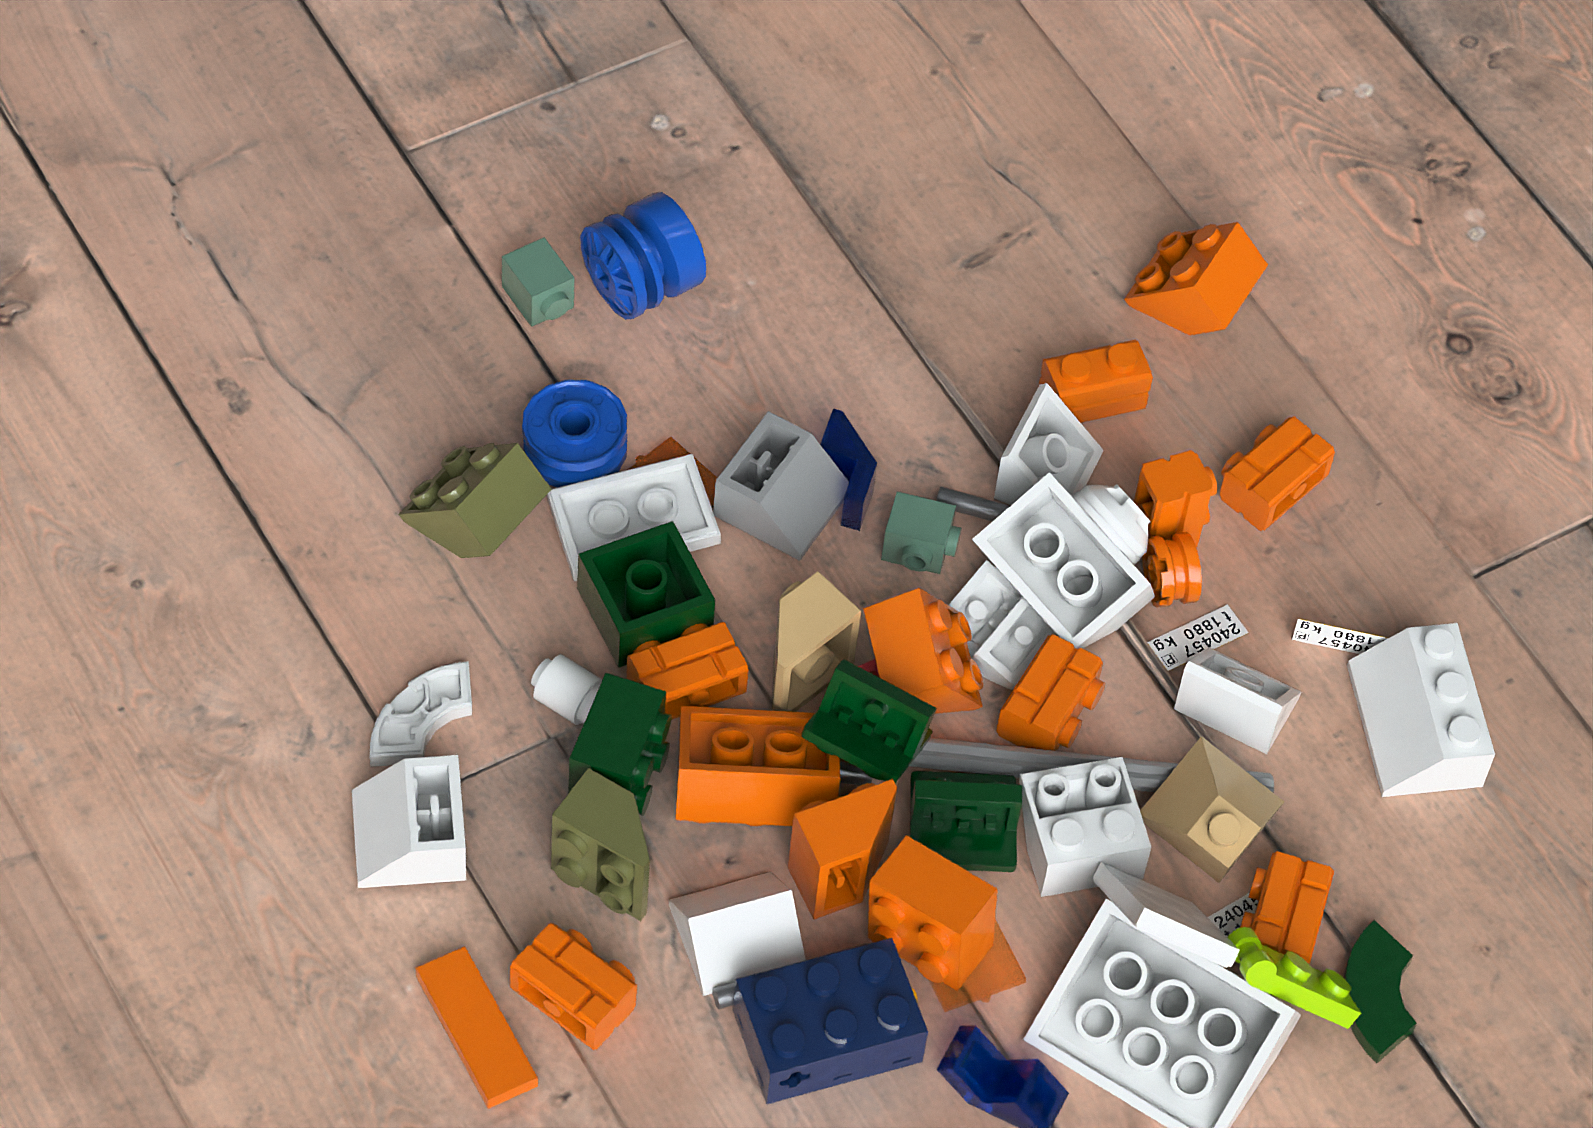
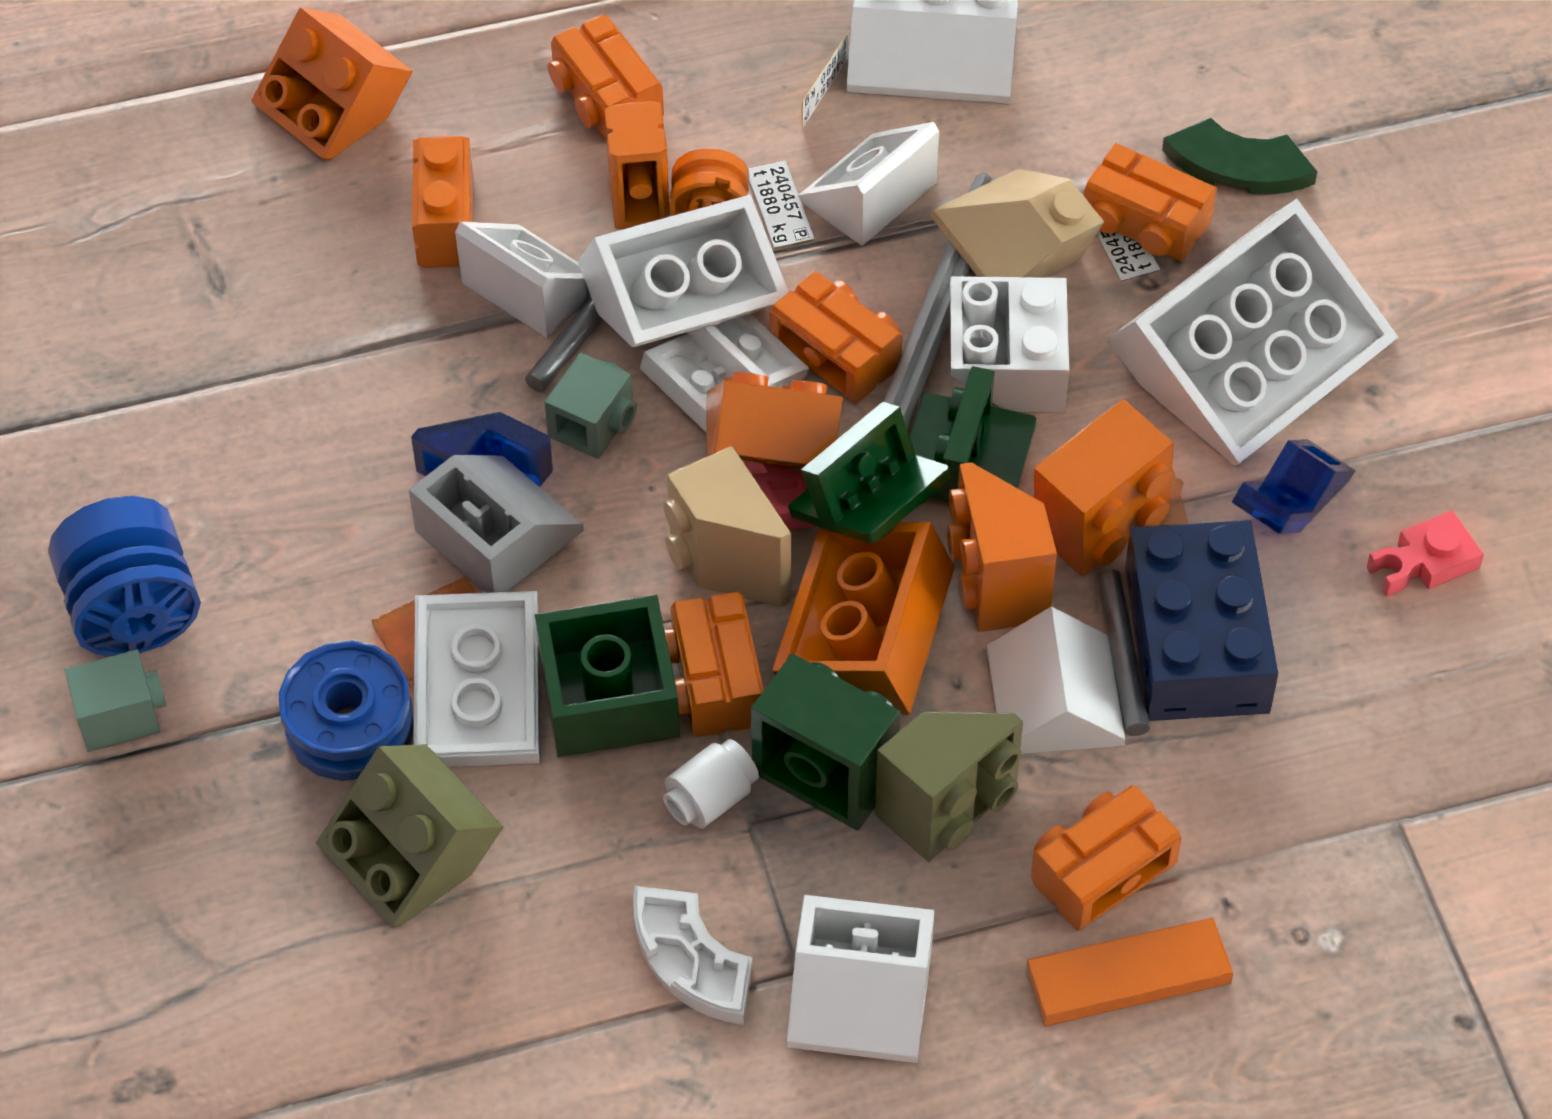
camera: 70 degrees left, 0 degrees up
white piece [1072,484,1151,565] -> none
white tile [1093,862,1240,968] -> none
lime plate [1227,927,1361,1029] -> none

